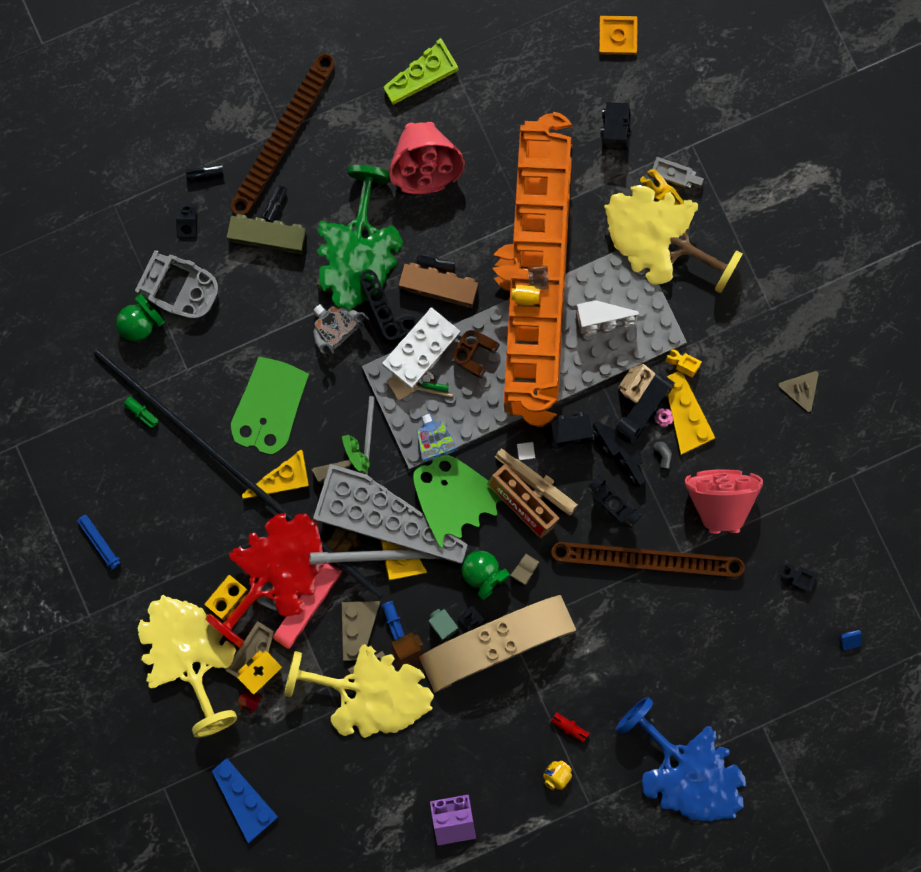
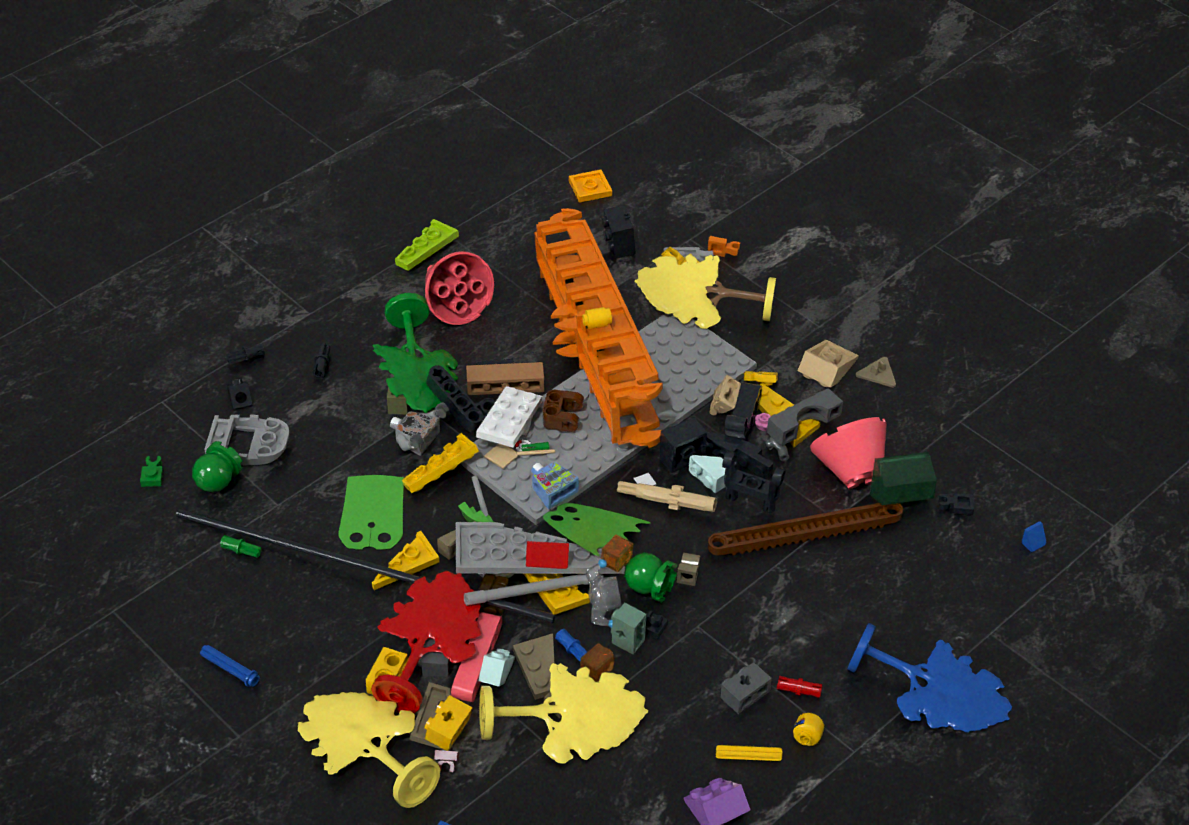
camera: 25 degrees left, 35 degrees down
olive brick [227,214,307,255] -> none
reddish brown gear [231,53,335,216] -> none
tan slope [419,595,576,693] -> none
medium nougat brick [487,464,560,538] -> none
clear smoke slope [528,266,549,289] -> none
white slope [576,300,639,336] -> none
none -> green plate [140,456,163,487]
none -> yellow wing [402,433,479,493]
none -> light aqua slope [478,649,515,686]
none -> red slope [526,541,569,569]
none -> clear piece [586,559,622,628]
none -> clear orange brick [601,535,633,572]
none -> light aqua slope [689,455,726,493]
none -> orange plate [708,236,740,257]
none -> yellow axle [716,745,782,761]
none -> dark grey brick [720,662,772,714]
none -> dark grey arch [767,388,843,446]
none -> tan slope [798,340,859,388]
none -> clear green slope [870,452,937,505]

